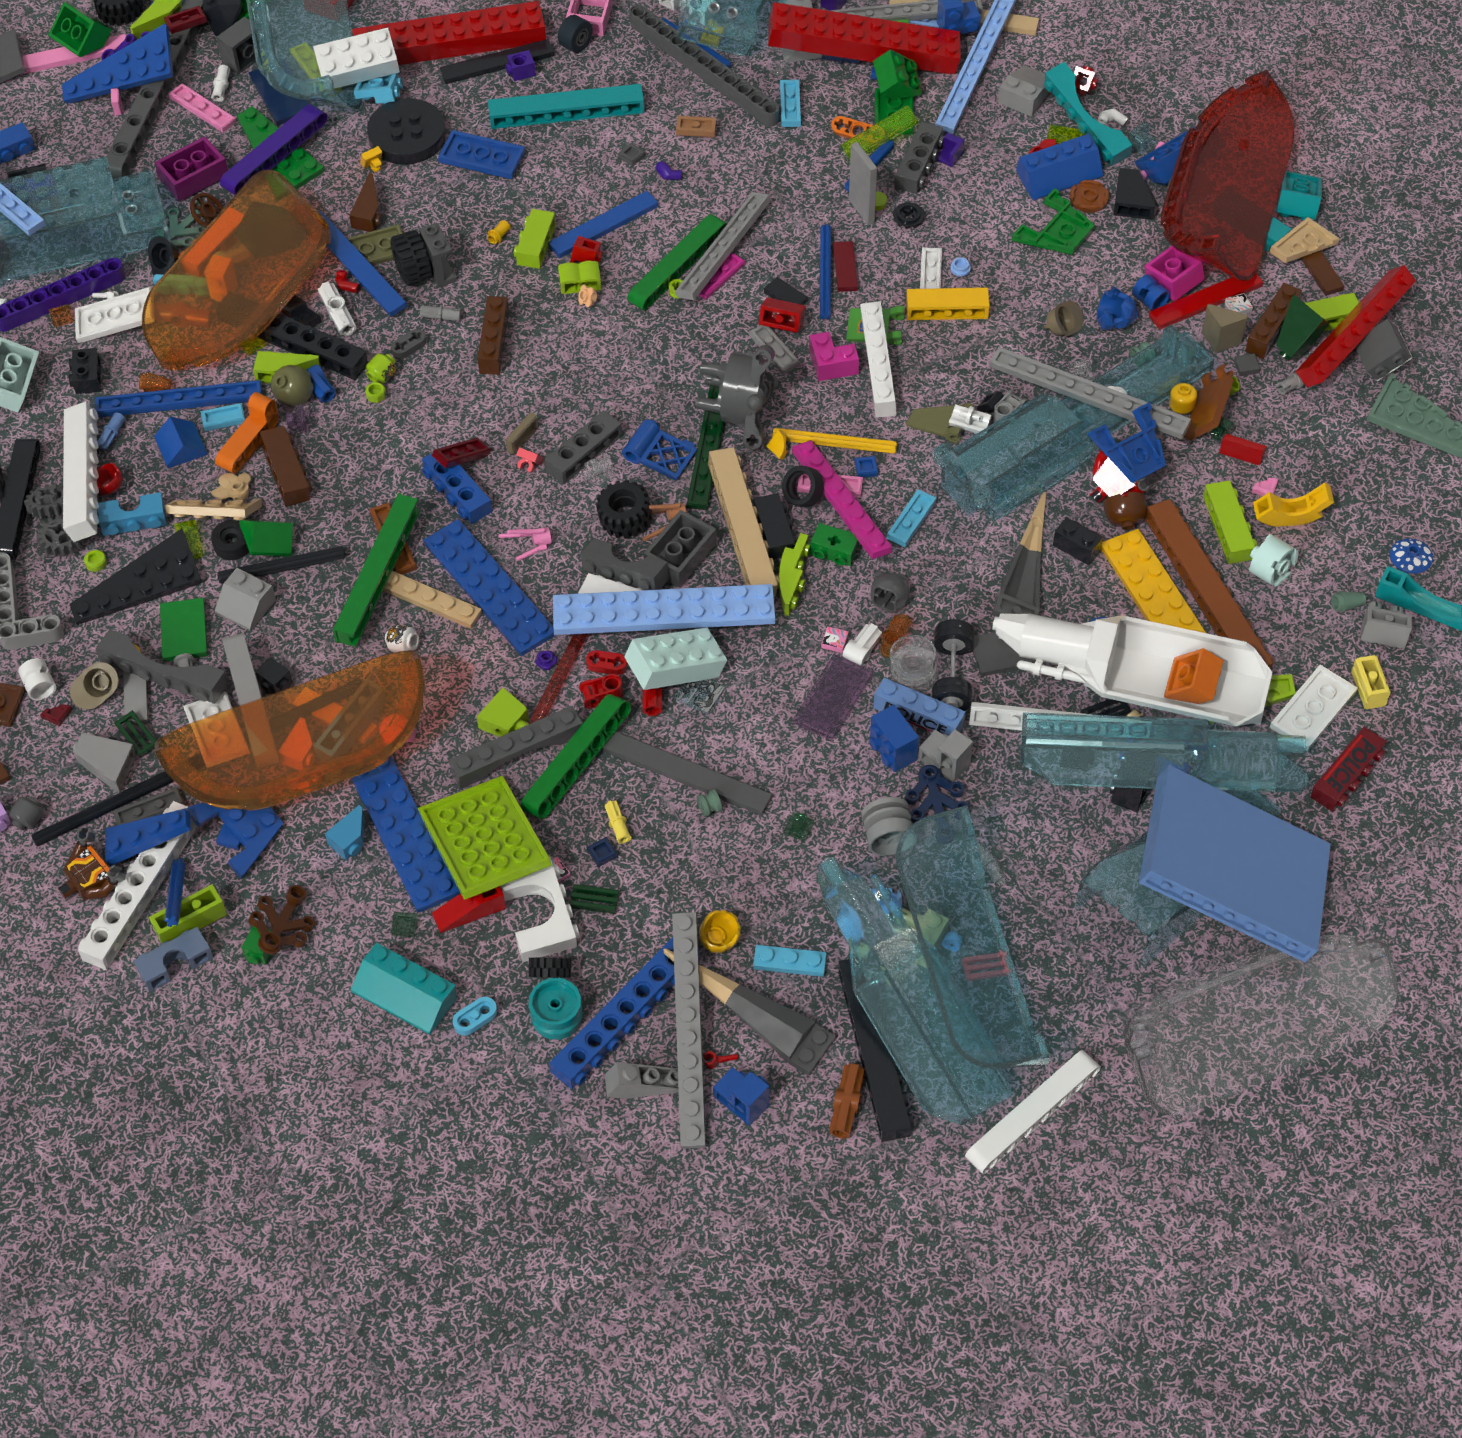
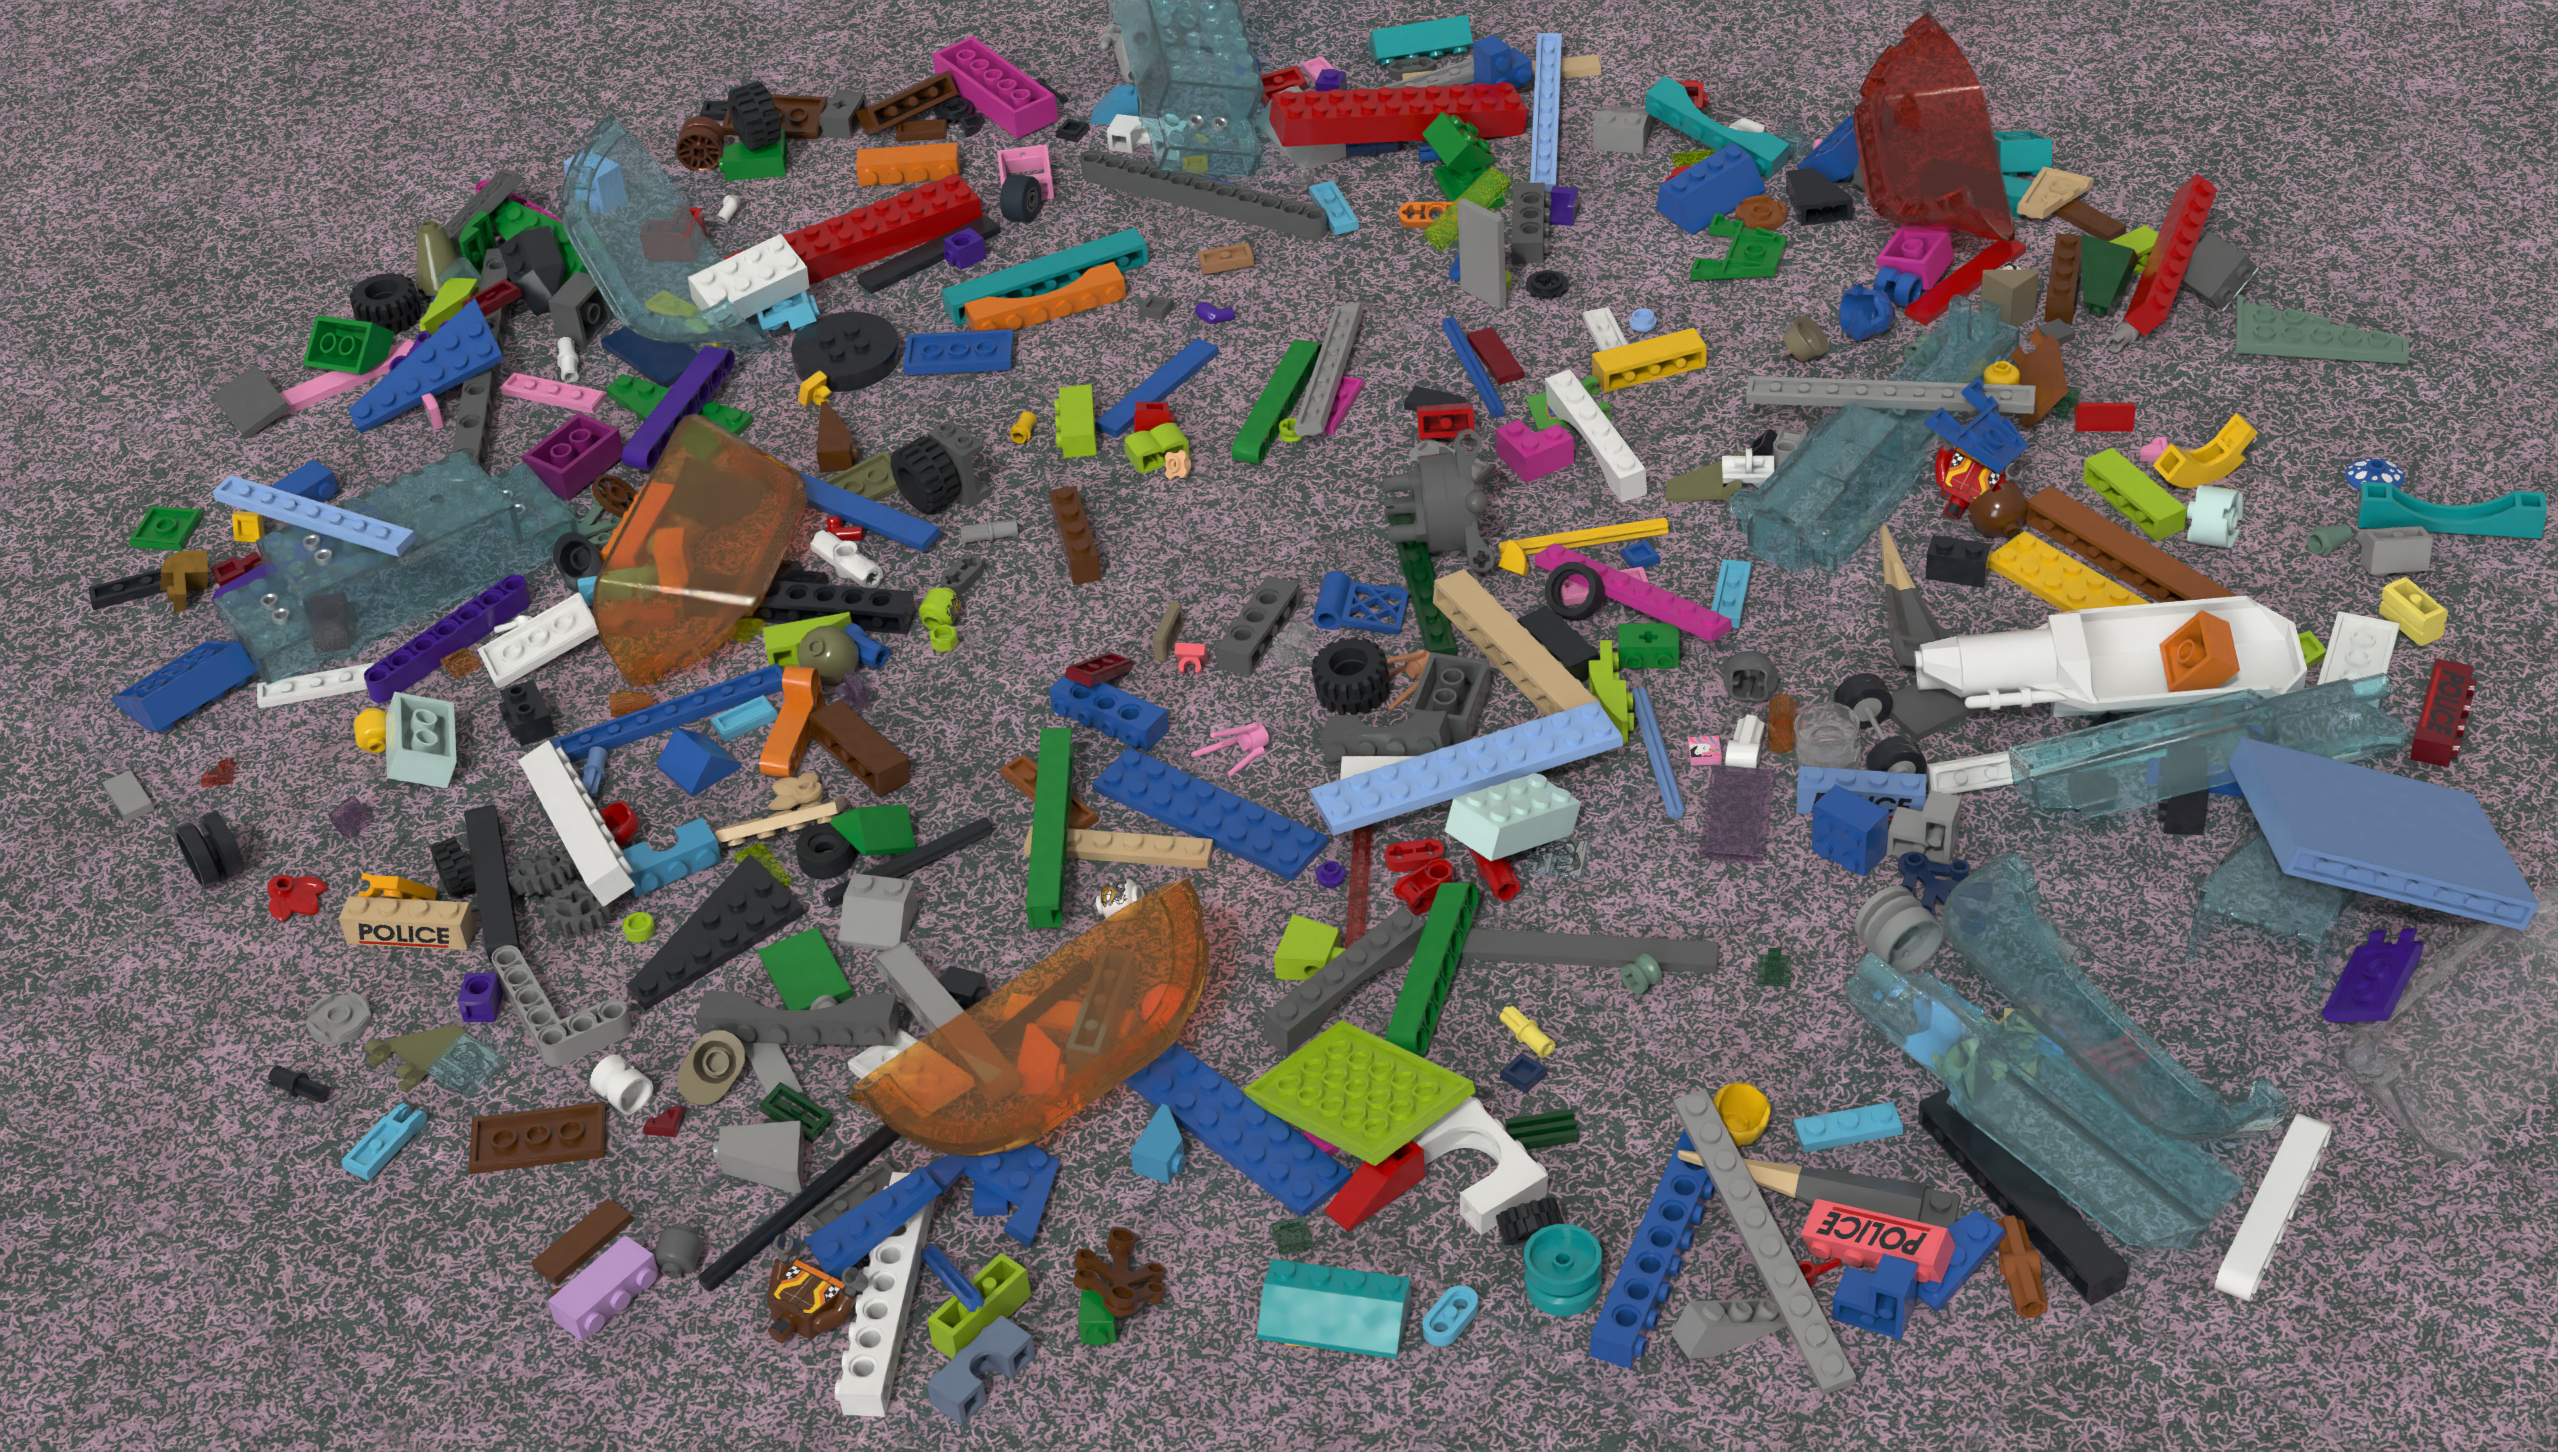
camera: 15 degrees left, 15 degrees down
none -> orange arch [964,262,1127,331]
none -> medium blue axle [1632,687,1686,820]
none -> coral brick [1801,1199,1956,1283]
none -> blue wing [1916,1210,2006,1312]
none -> dark purple tile [2322,928,2424,1023]

